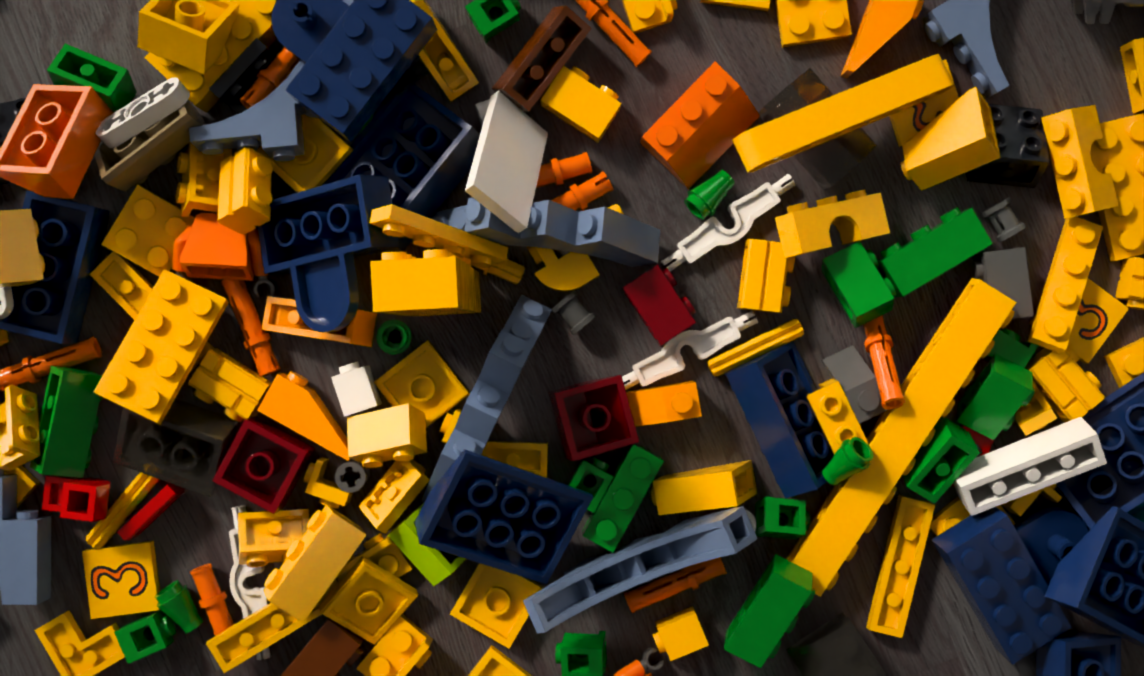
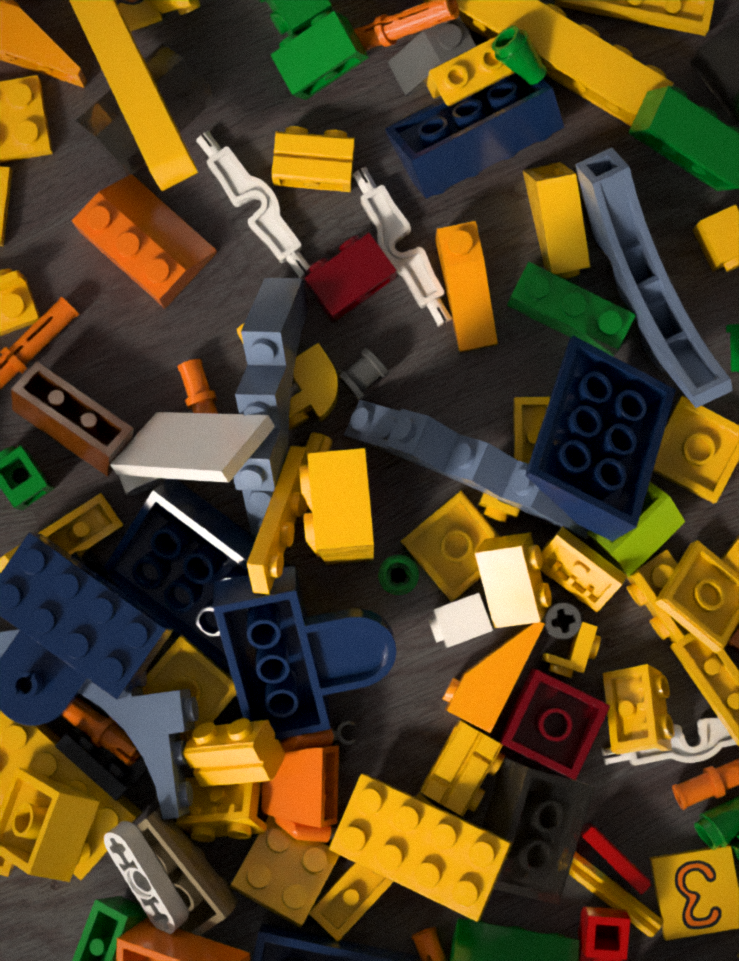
camera: 90 degrees left, 5 degrees down
orange pin [221,279,281,377] -> none
light orange slope [261,296,377,347] -> none
yellow brick [263,504,367,623] -> none
yellow brick [540,66,622,143] -> none
dark red slope [548,375,639,461] -> none
orange pin [551,171,614,211] -> none
green brick [568,456,614,513] -> none
orange pin [624,557,727,613] -> none
green cone [684,170,735,220] -> none
yellow axle [707,319,804,376] -> none
green brick [755,497,810,539] -> none
yellow arch [775,189,890,258] -> none

